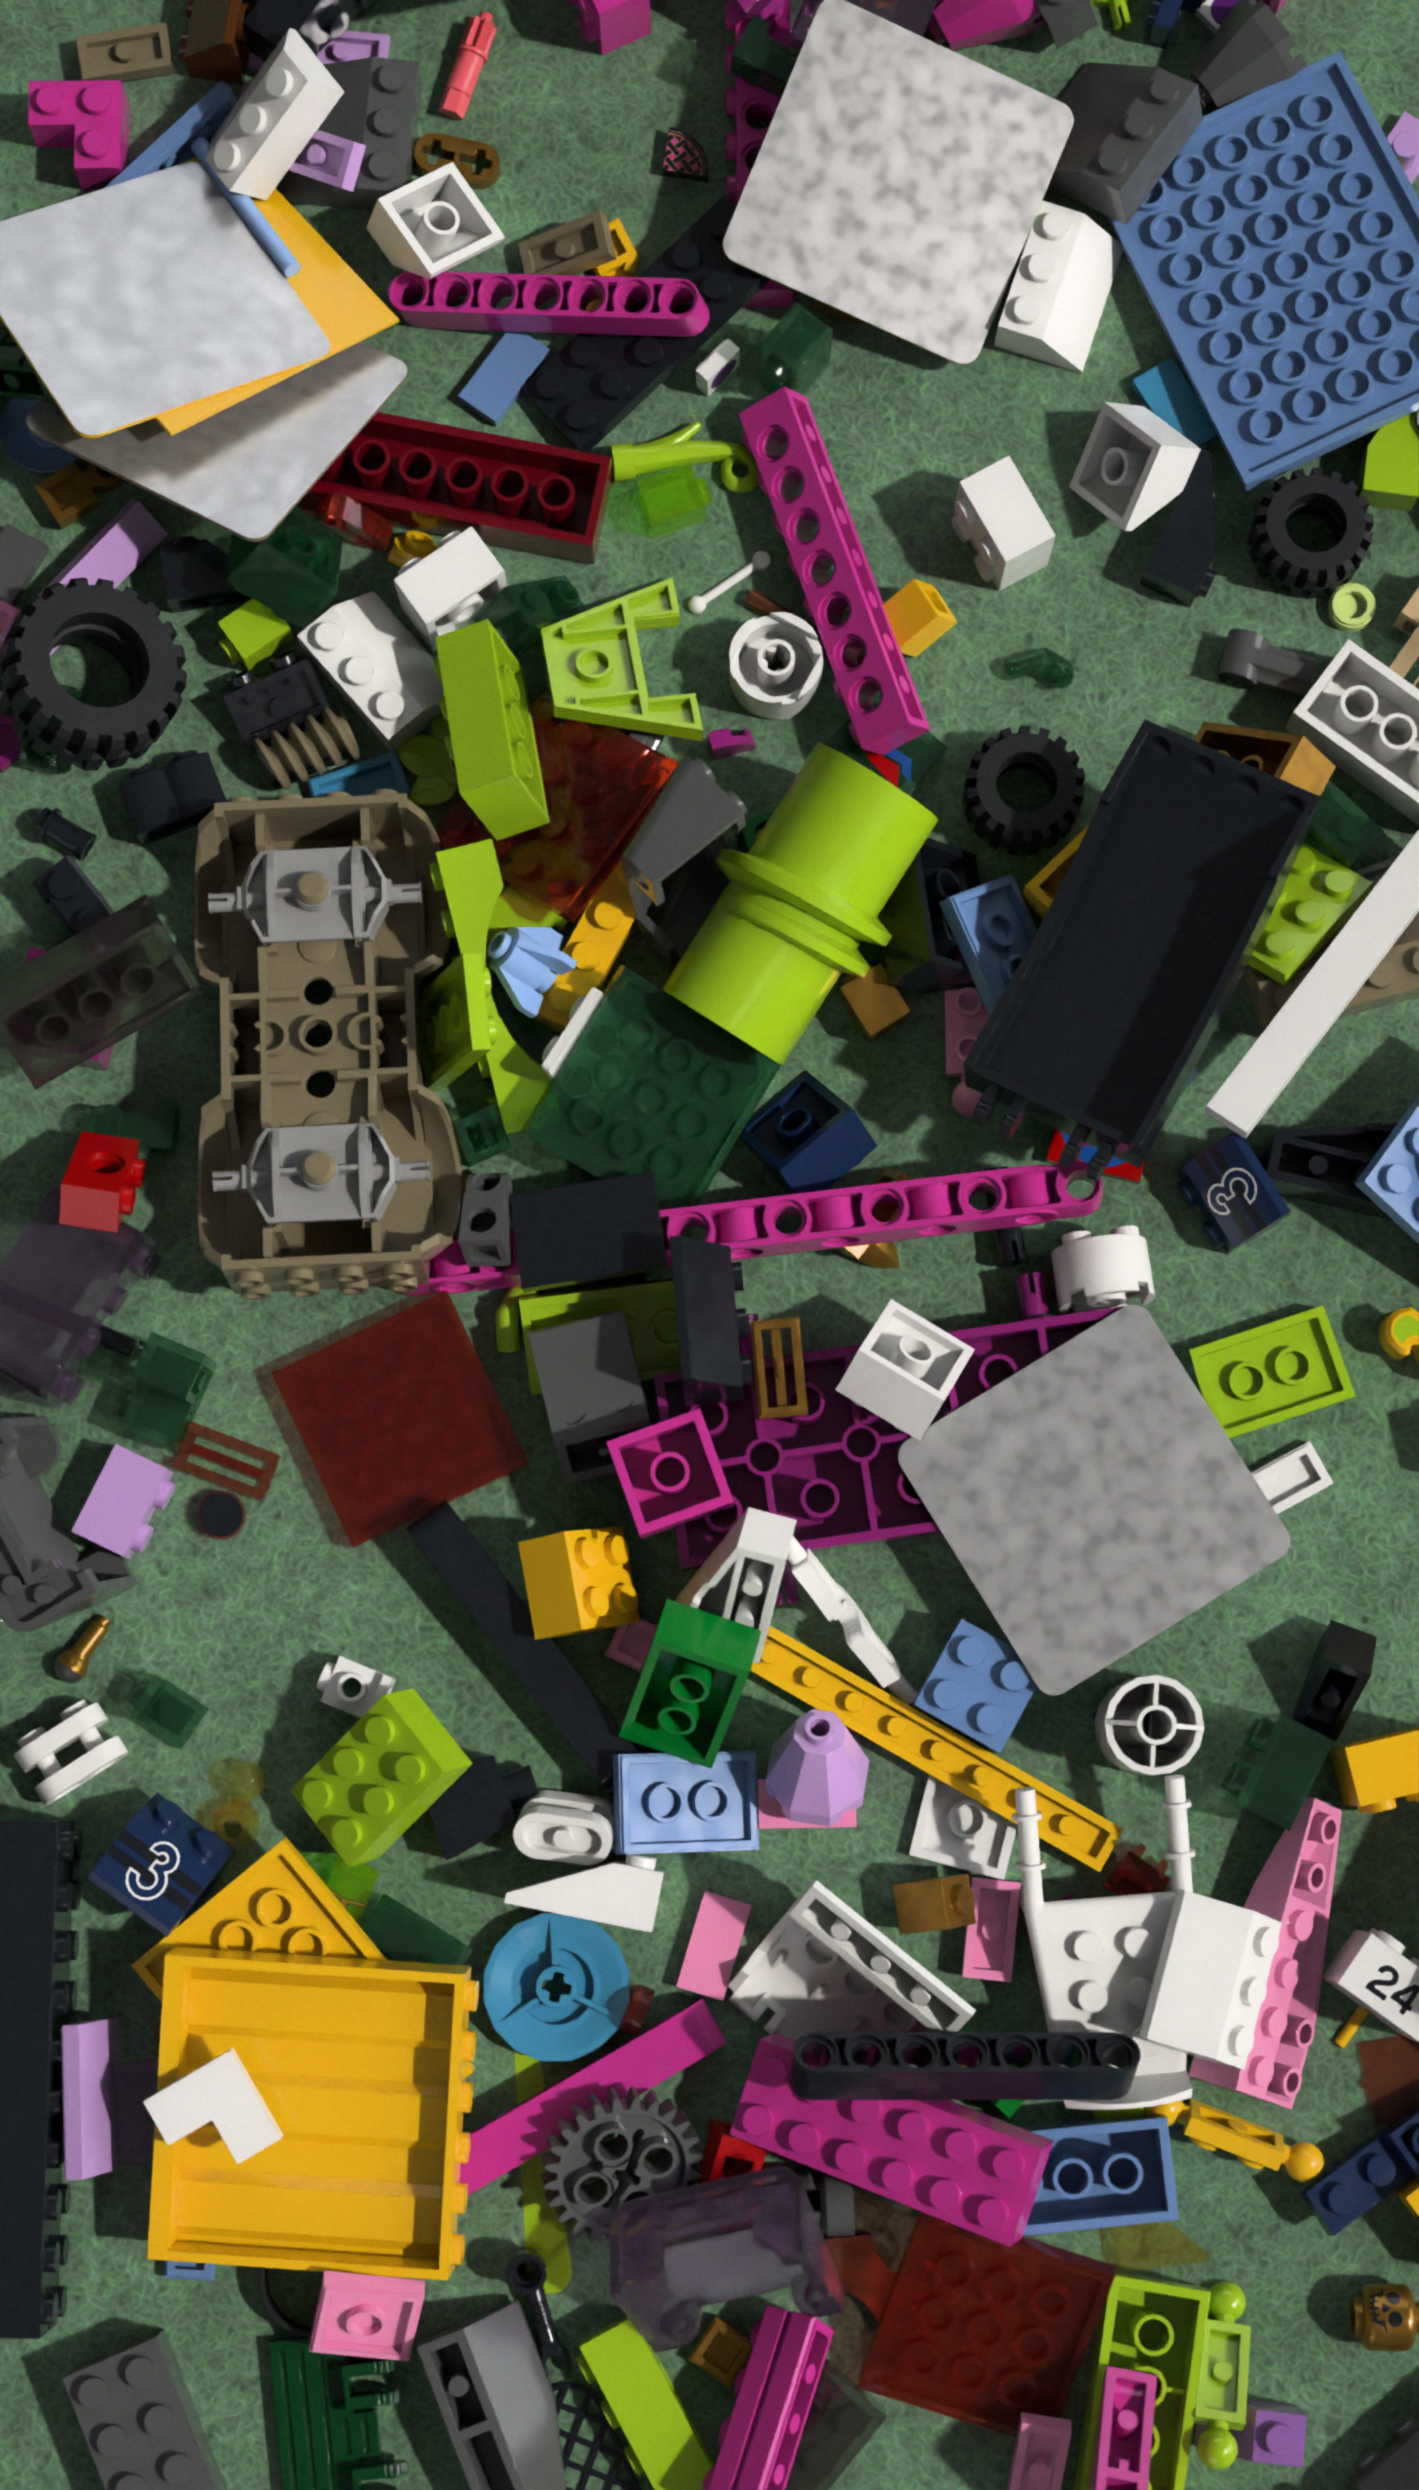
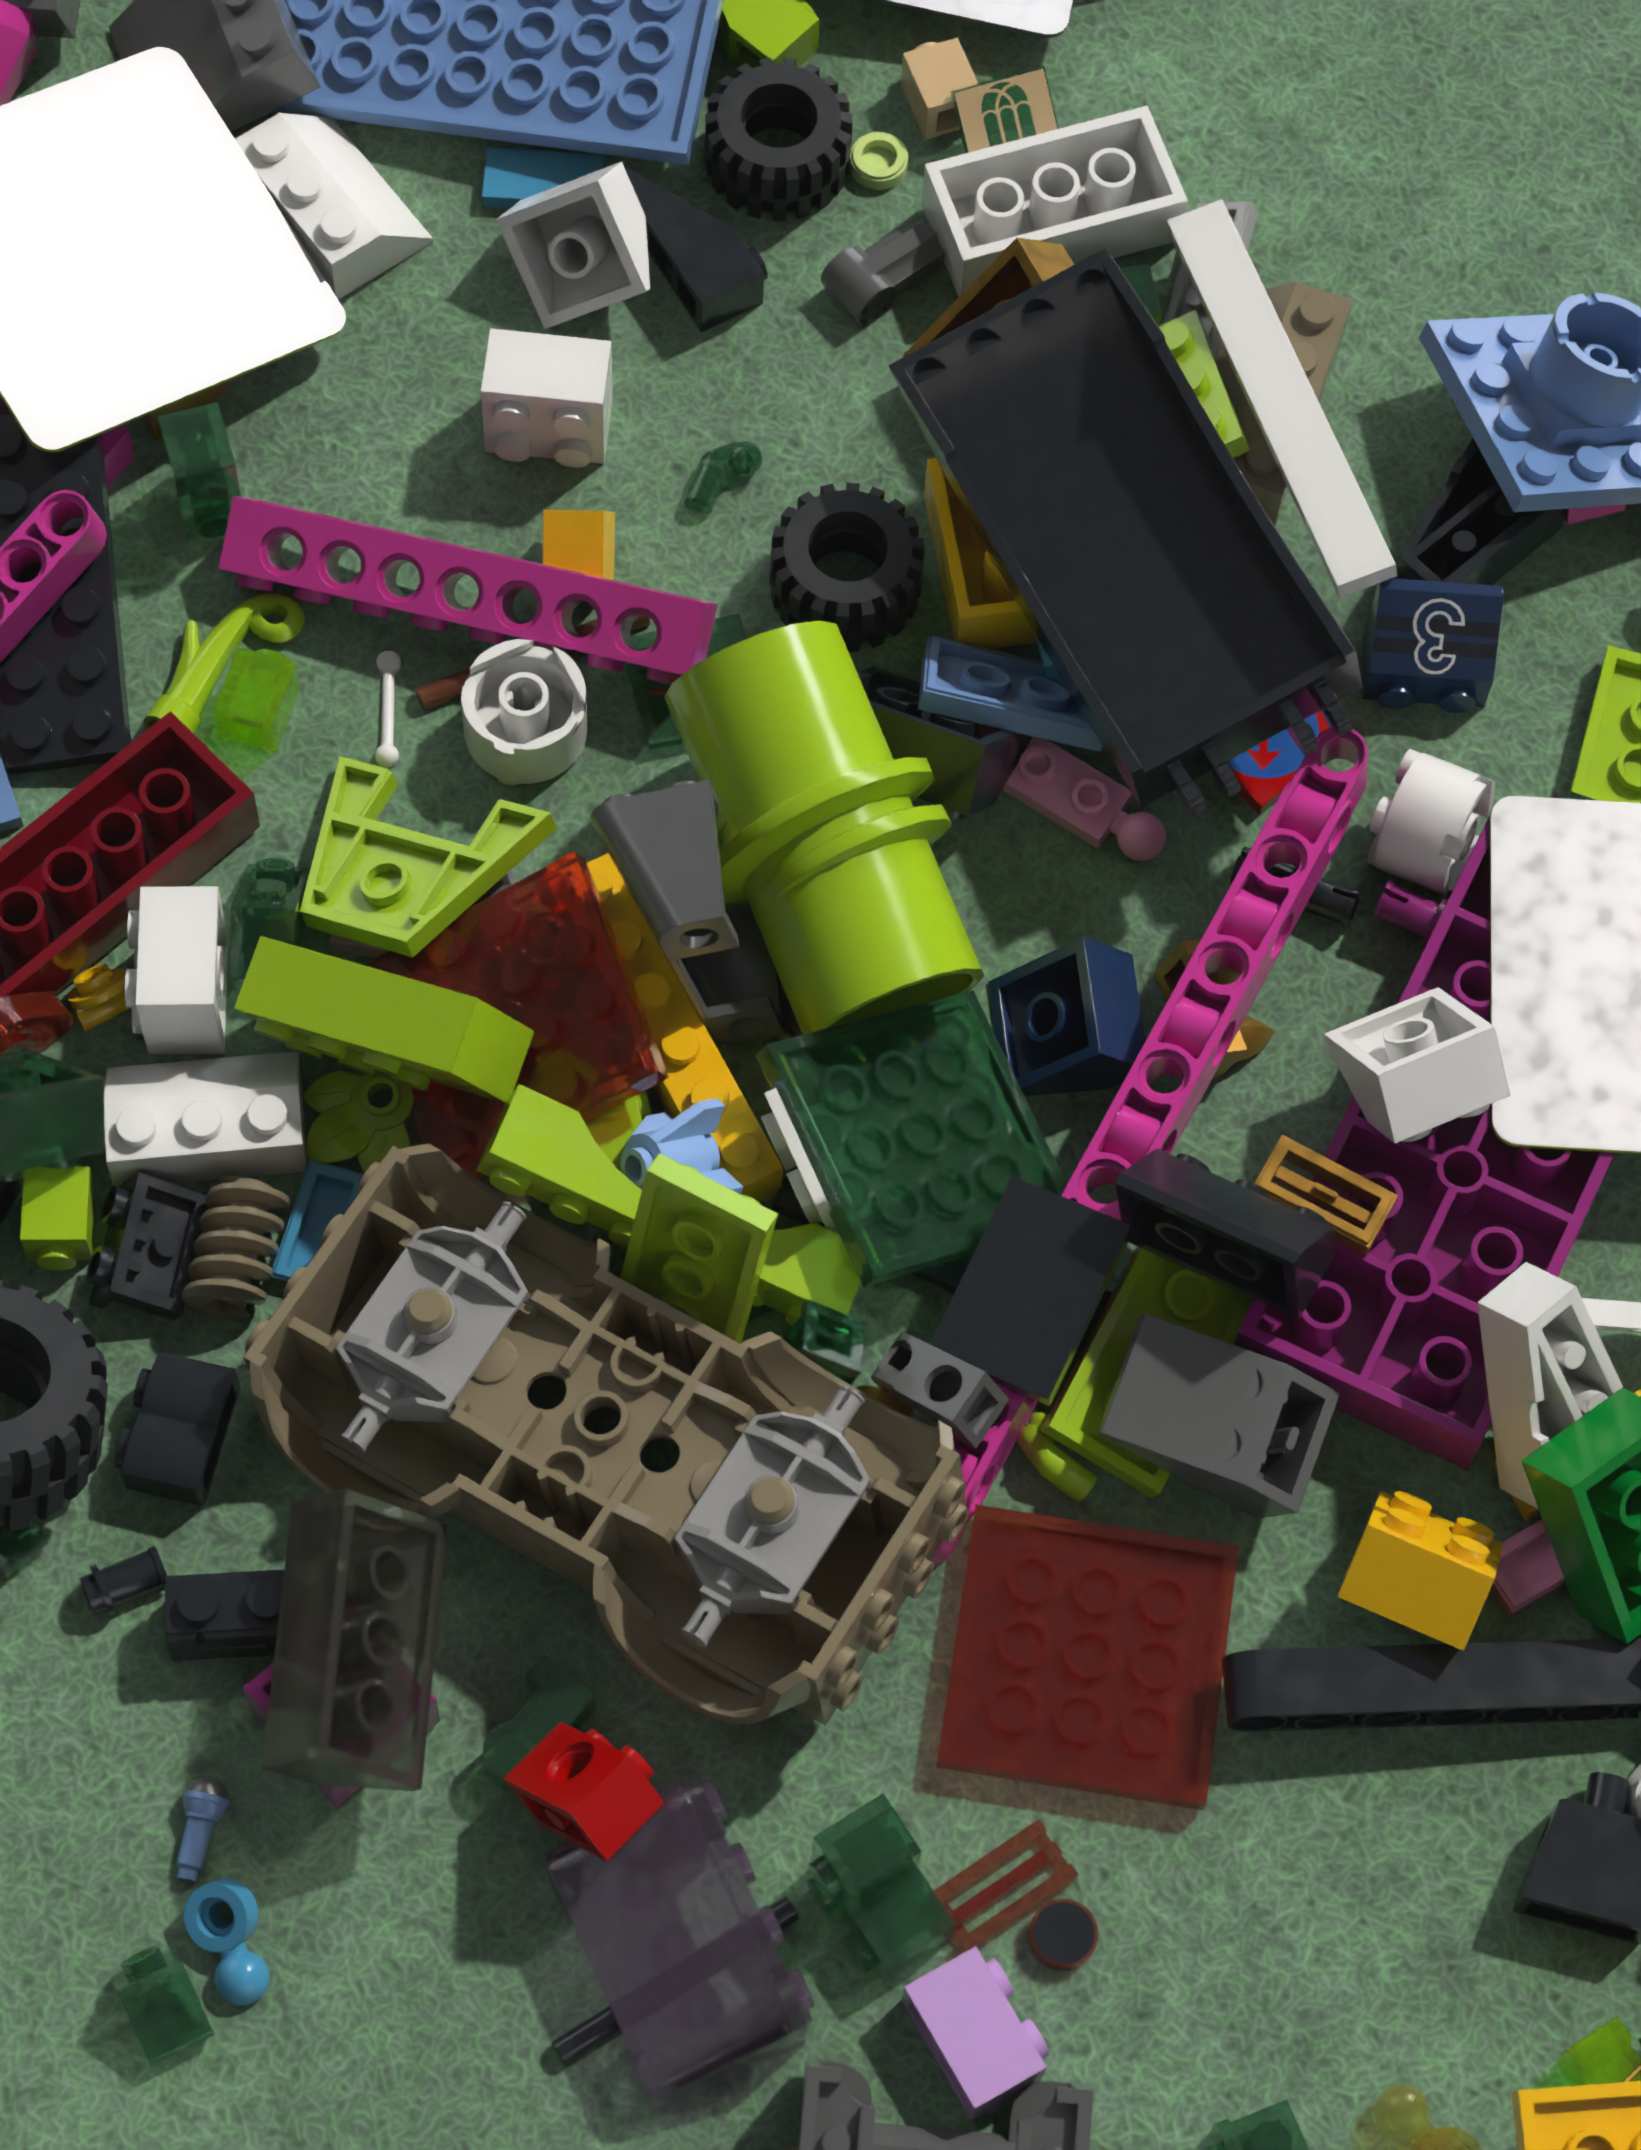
camera: 60 degrees left, 15 degrees down
lime brick [290,1688,473,1867] -> none
white brick [316,1656,396,1718] -> none
dark pink brick [606,1408,734,1539] -> none
white tile [696,339,740,397] -> none
magenta tile [708,728,757,761] -> none
pearl gold brick [838,963,911,1044] -> none

